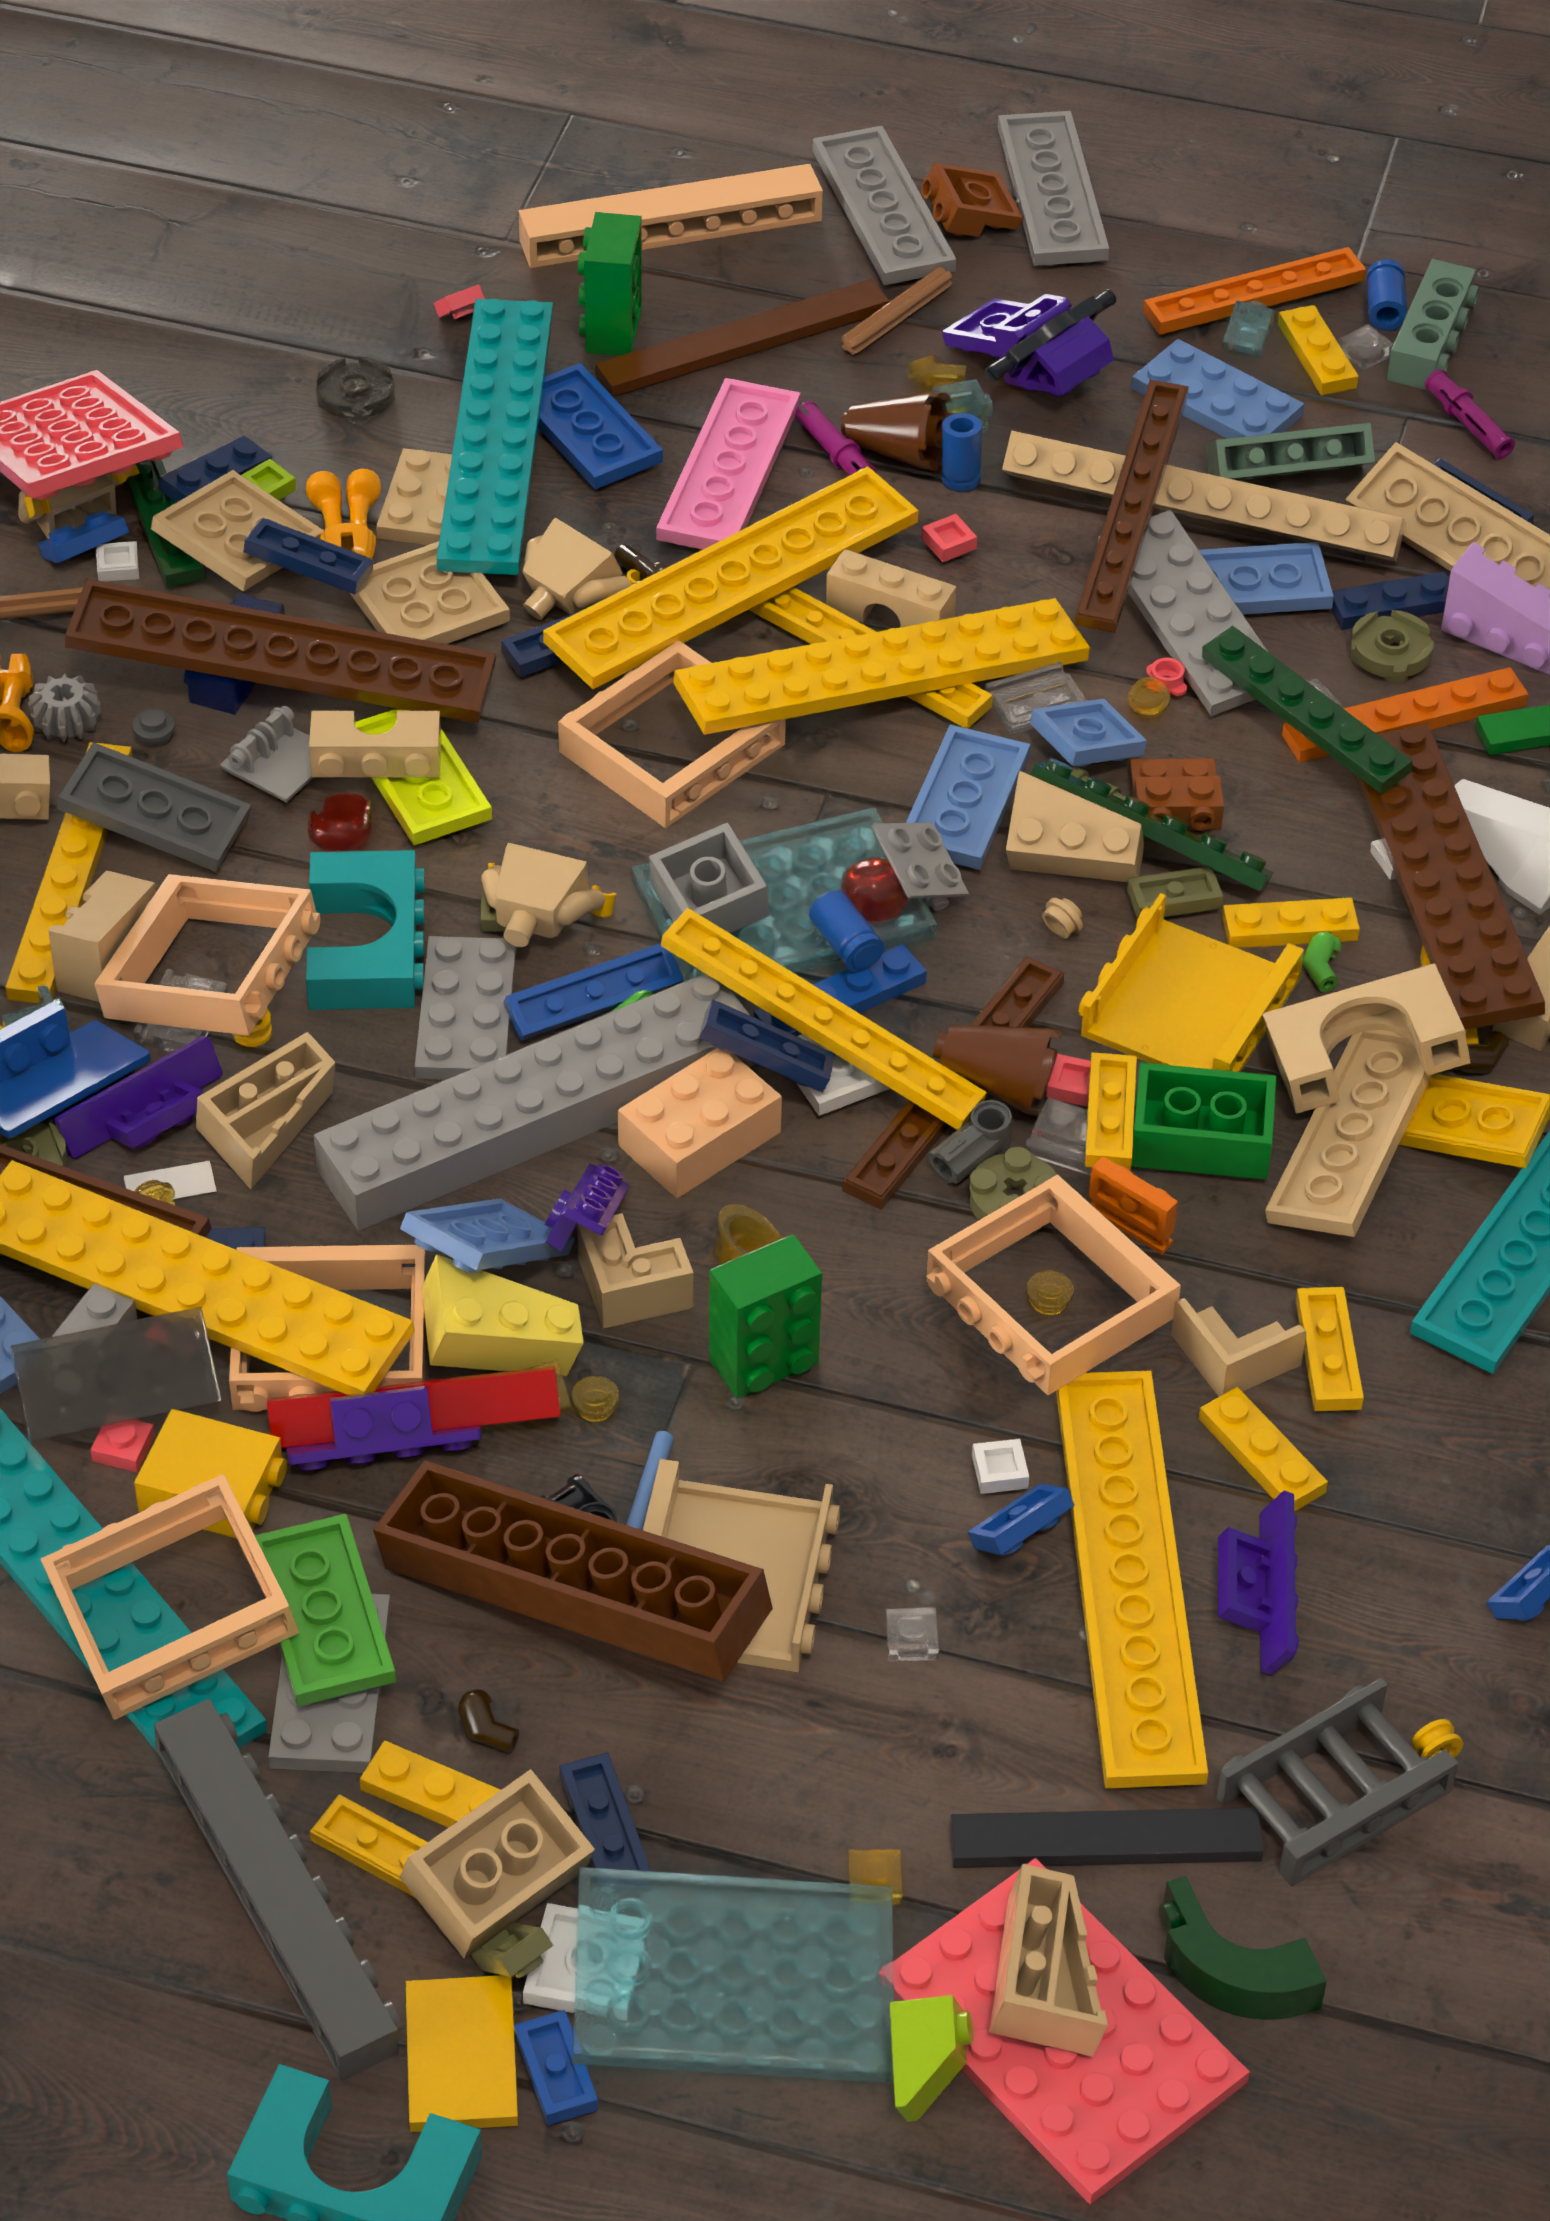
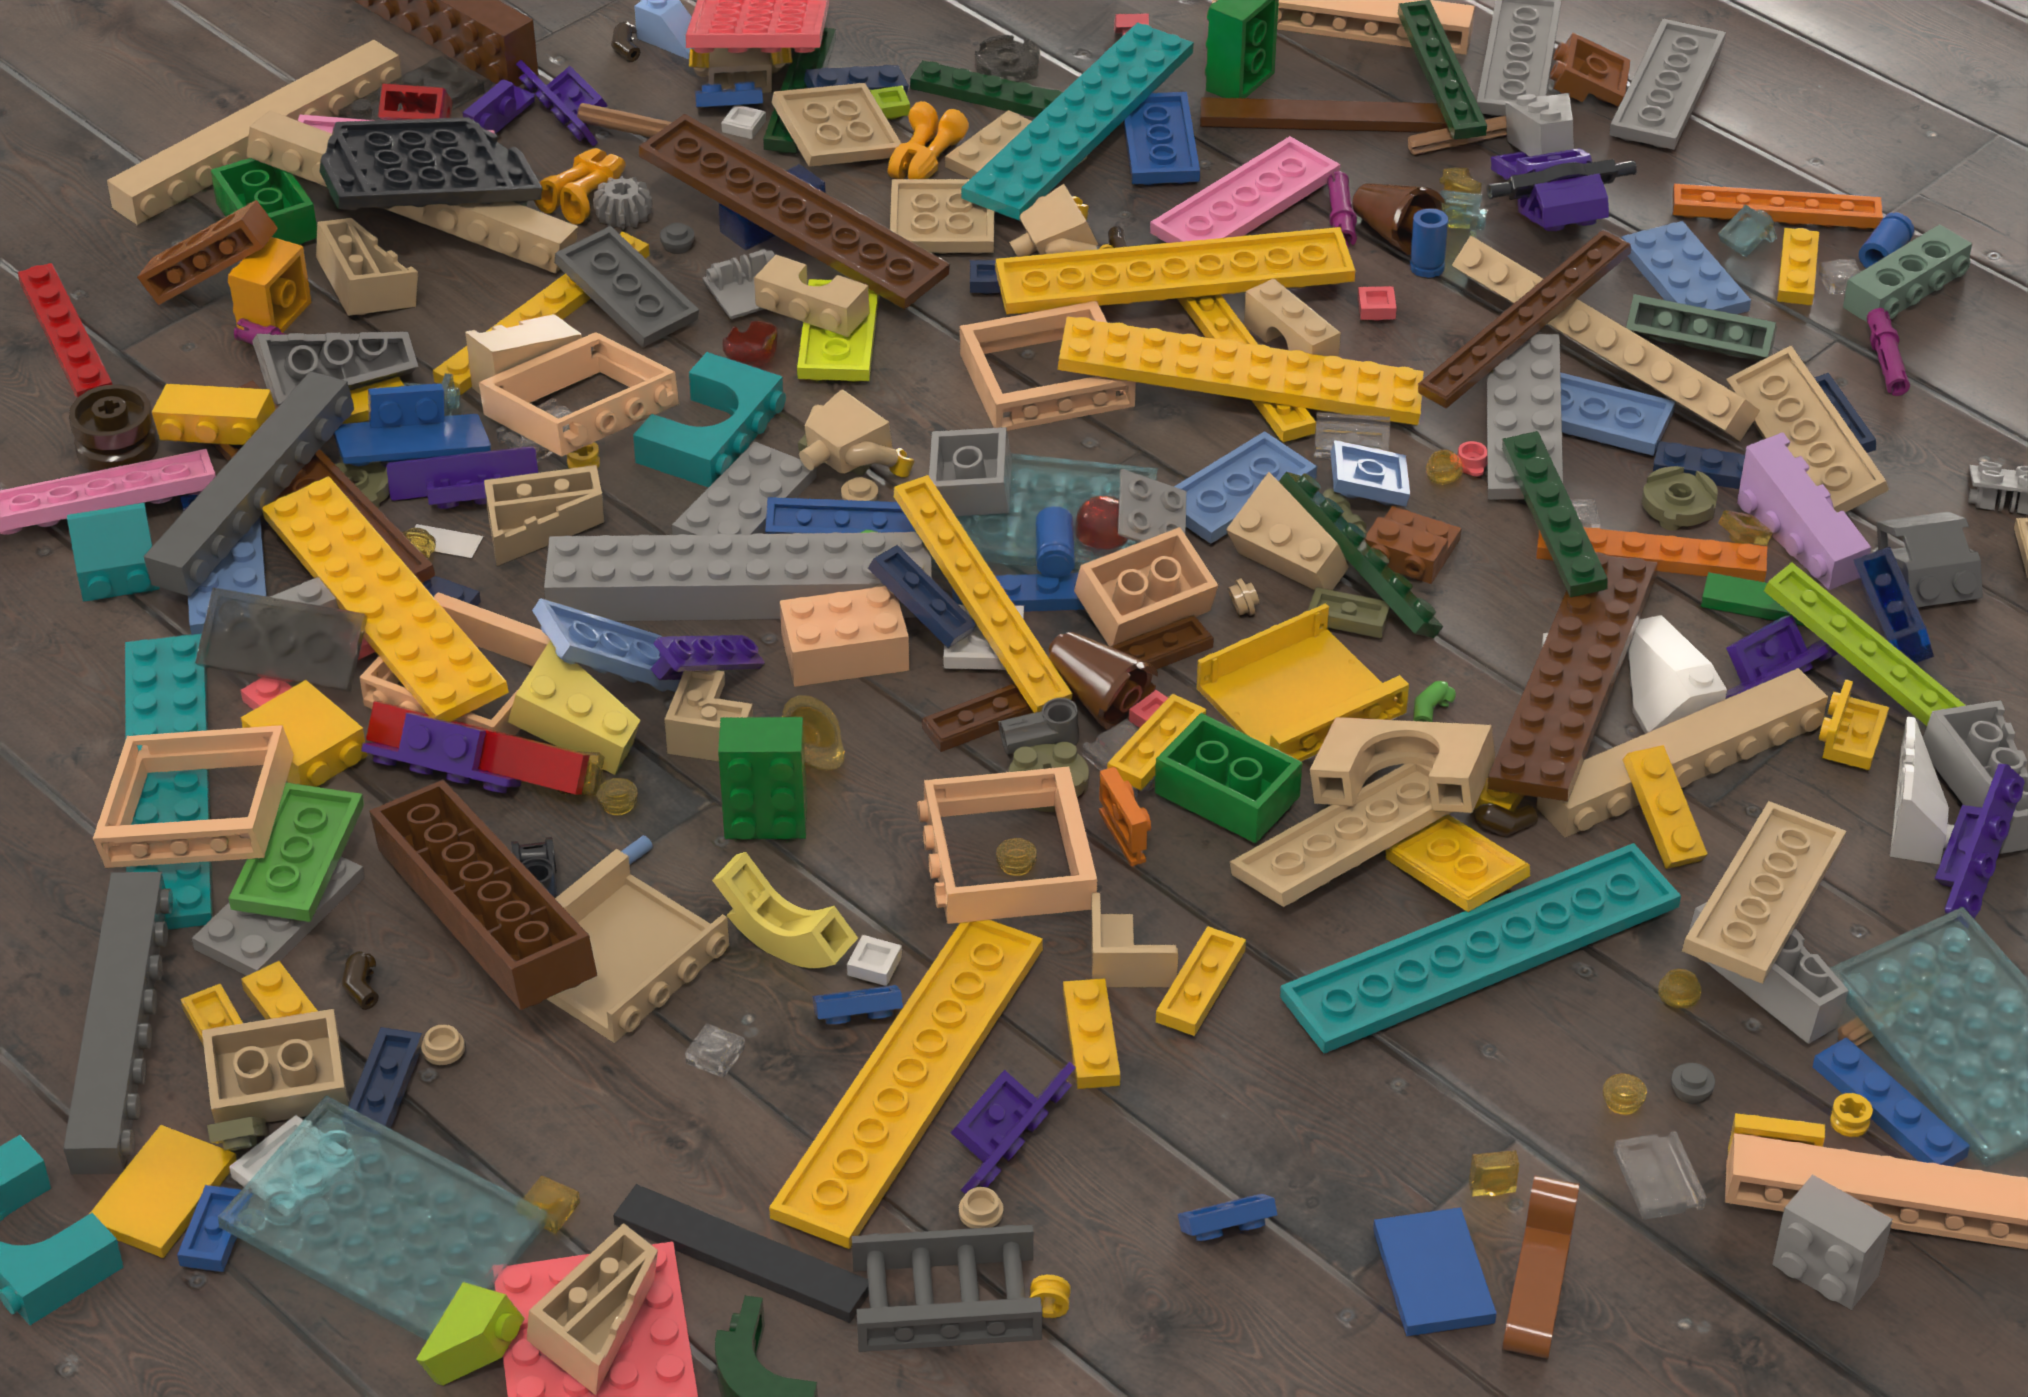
camera: 30 degrees right, 5 degrees down
dark blue plate [243,517,374,594] -> none
yellow plate [1222,898,1360,948] -> none
none -> tan plate [421,1025,465,1065]
none -> light yellow arch [712,852,858,968]
none -> tan plate [841,477,879,501]
none -> dark green plate [910,60,1063,118]
none -> tan plate [959,1187,1003,1228]
none -> light nougat brick [1074,527,1218,647]
none -> dark green plate [1397,0,1487,140]
none -> light grey wedge [1506,93,1574,156]
none -> clear yellow plate [1718,510,1773,546]

